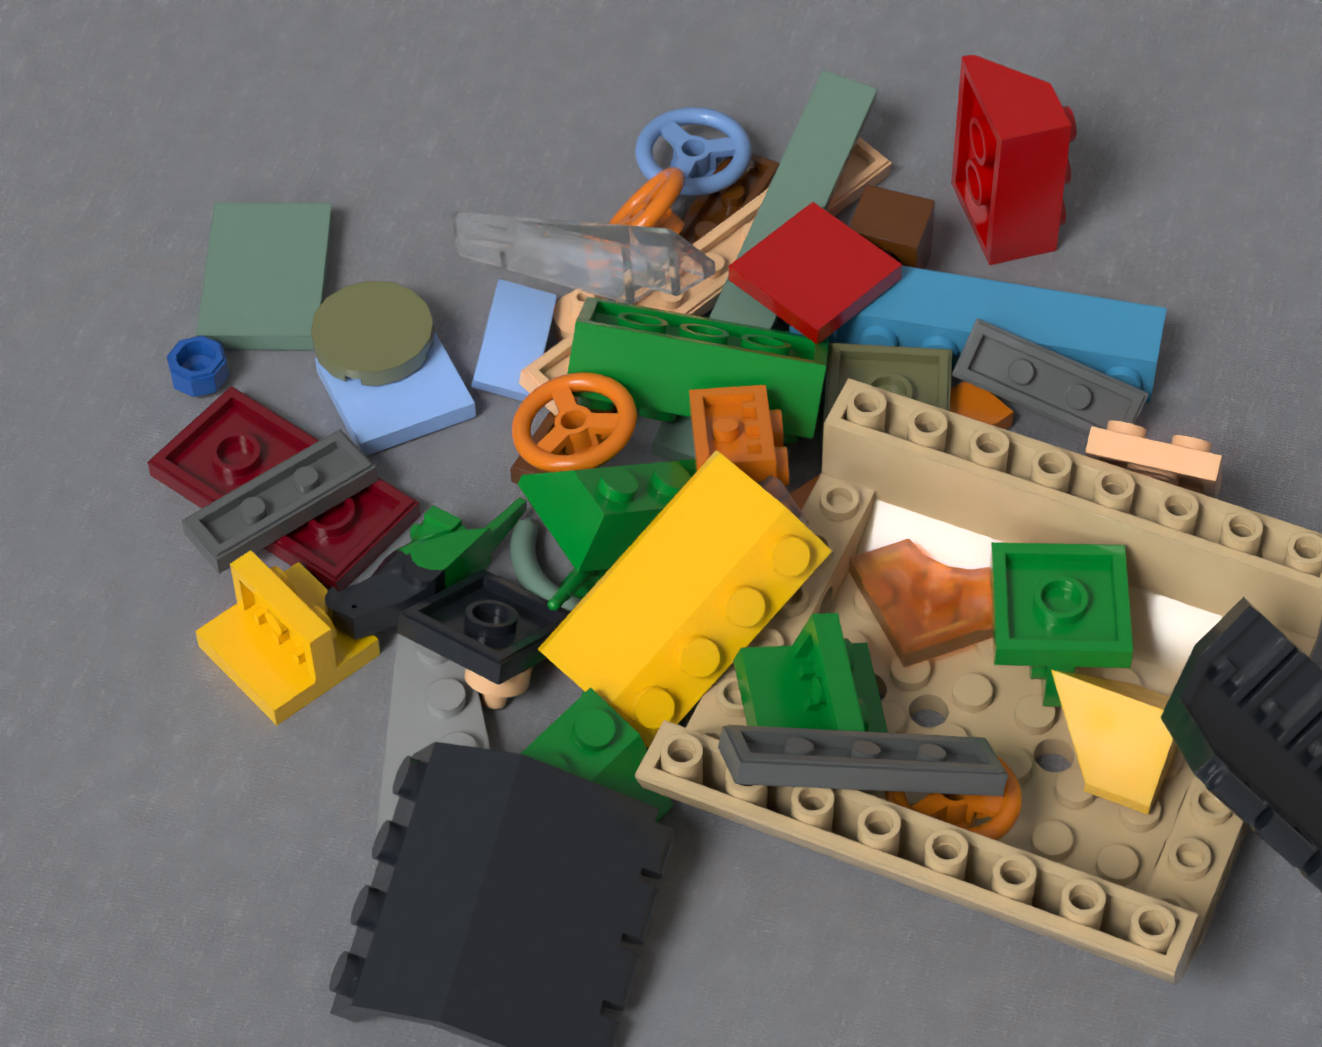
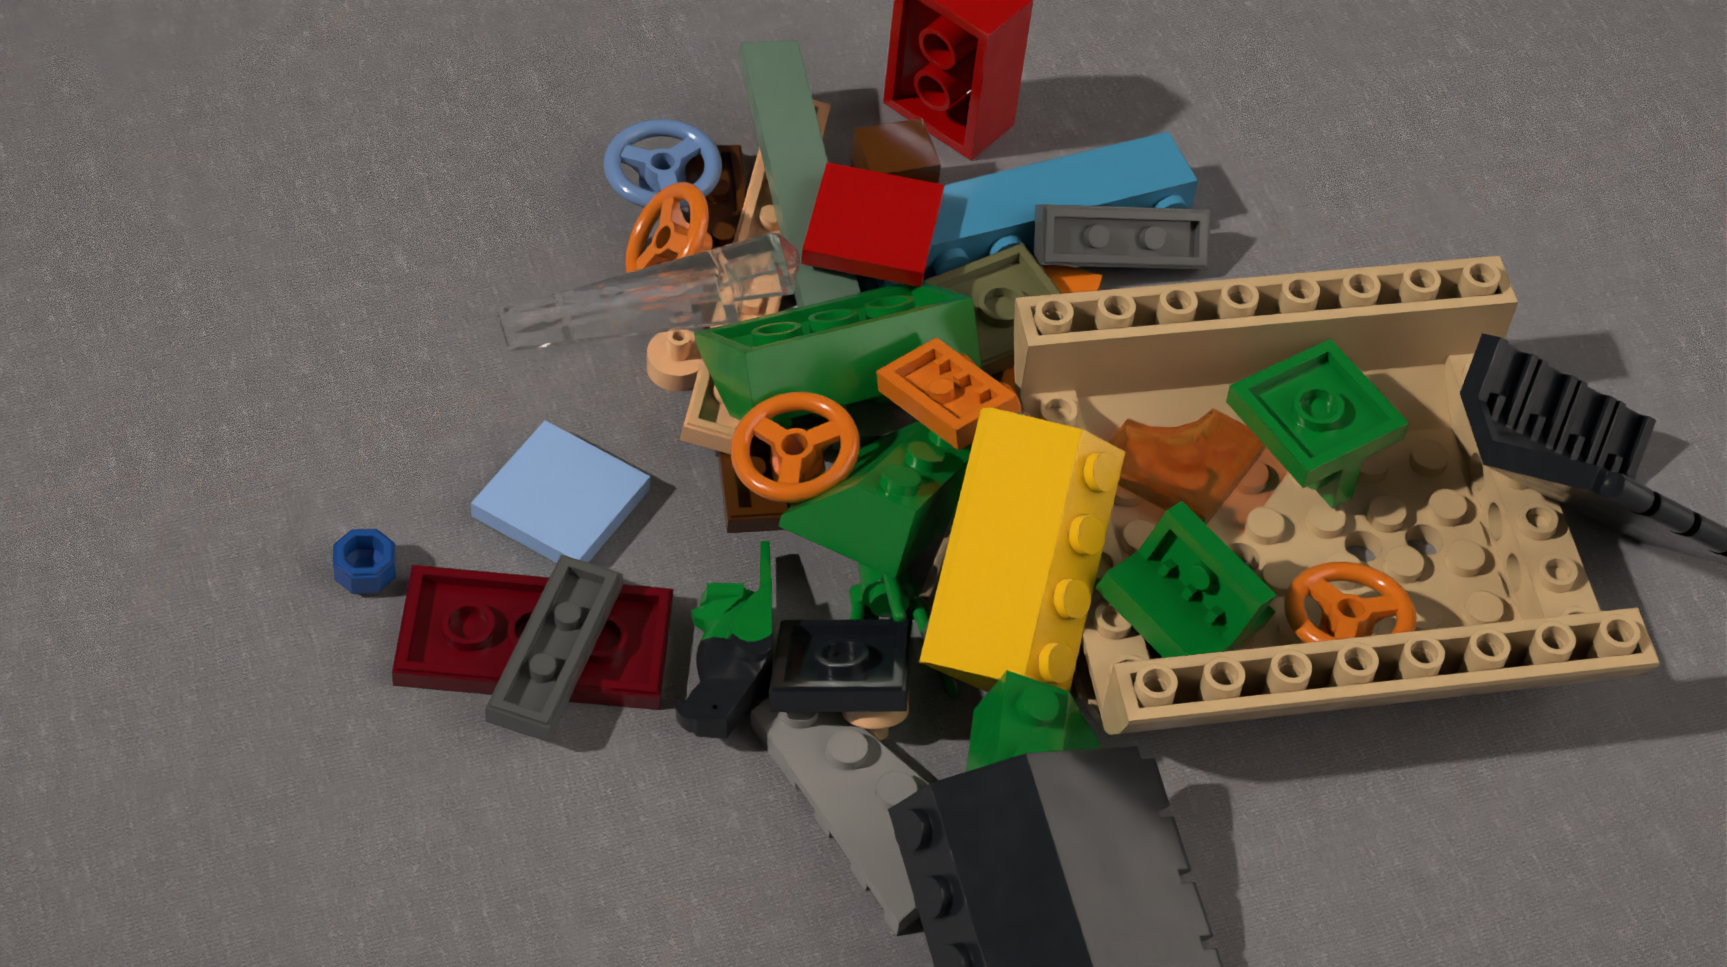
camera: 40 degrees left, 0 degrees up
yellow bracket [195,550,380,726] -> none
sand green tile [196,203,333,350] -> none
olive tile [311,281,435,386] -> none
light blue slope [471,279,557,401] -> none
sand green piece [510,517,582,612] -> none
dark grey tile [718,725,1008,796] -> none
yellow slope [1051,670,1178,815] -> none
light nougat plate [1085,421,1222,499] -> none

